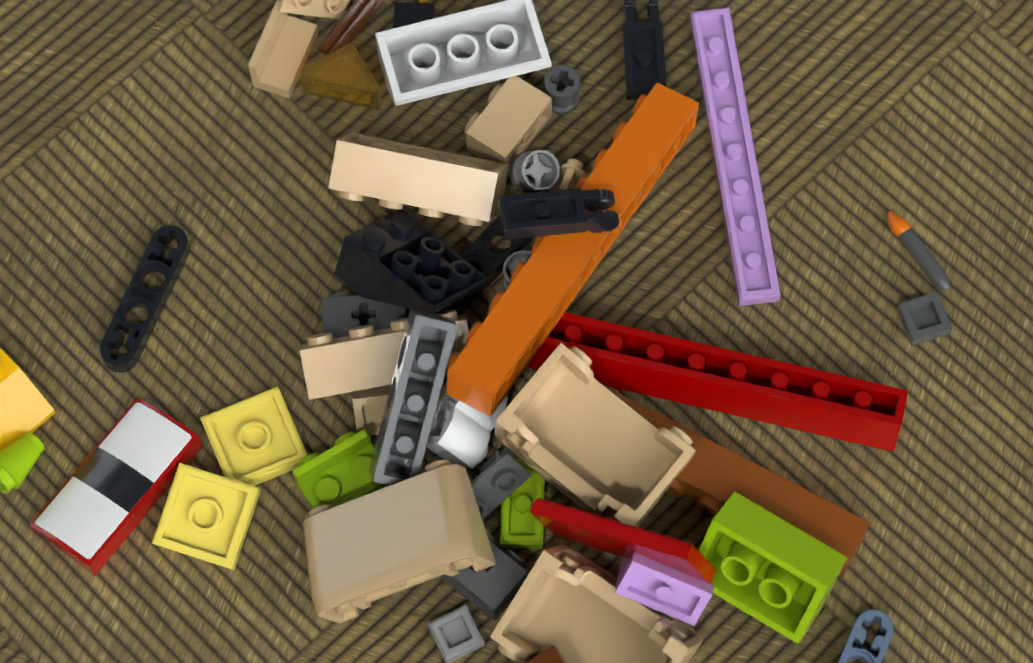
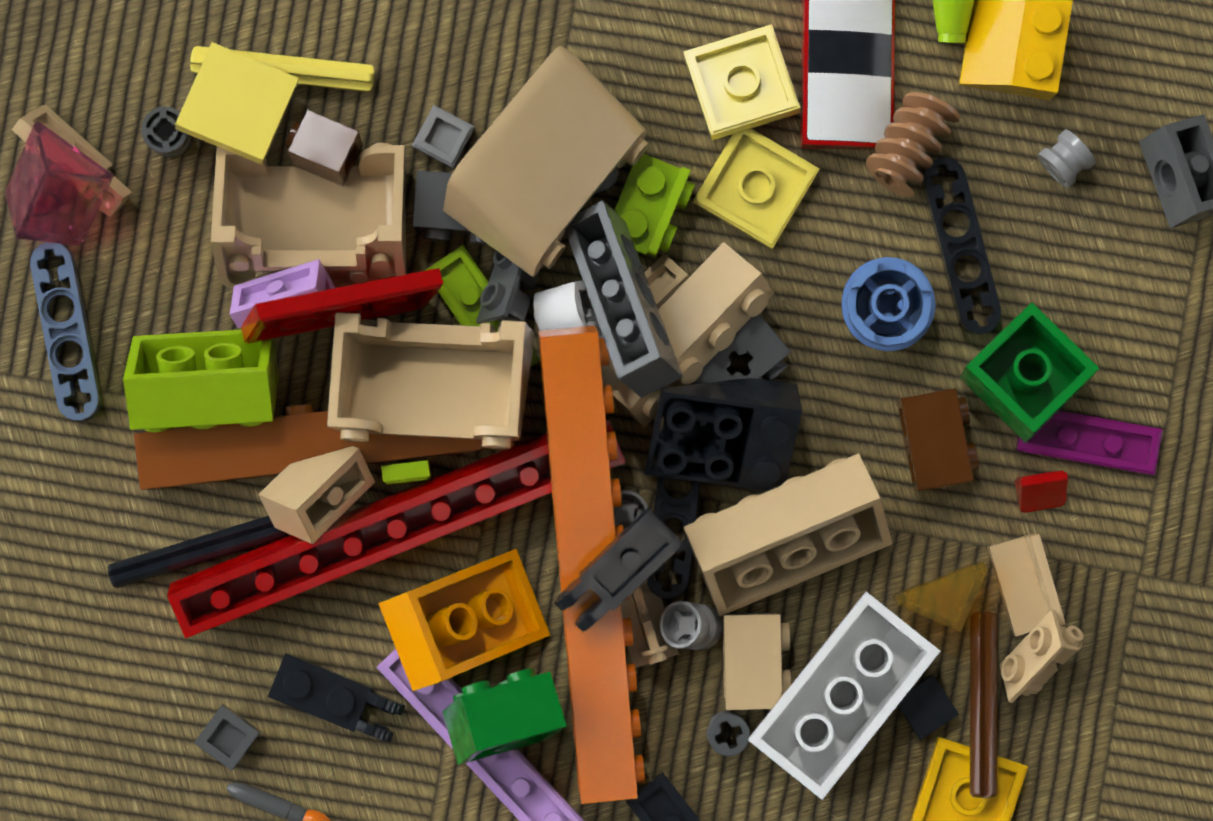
camera: 140 degrees right, 20 degrees up
none -> black axle [107,516,289,588]
none -> tan slope [258,446,375,544]
none -> black hinge [268,653,405,742]
none -> light orange slope [378,549,550,691]
none -> lime tile [381,460,433,485]
none -> green brick [442,668,567,765]
none -> medium blue cone [842,257,935,351]
none -> medium nougat piece [865,92,961,197]
none -> reddish brown brick [896,388,979,491]
none -> green brick [959,302,1099,443]
none -> red slope [1014,470,1068,513]
none -> magenta tile [1015,411,1163,475]
none -> light grey wheel [1037,129,1096,189]

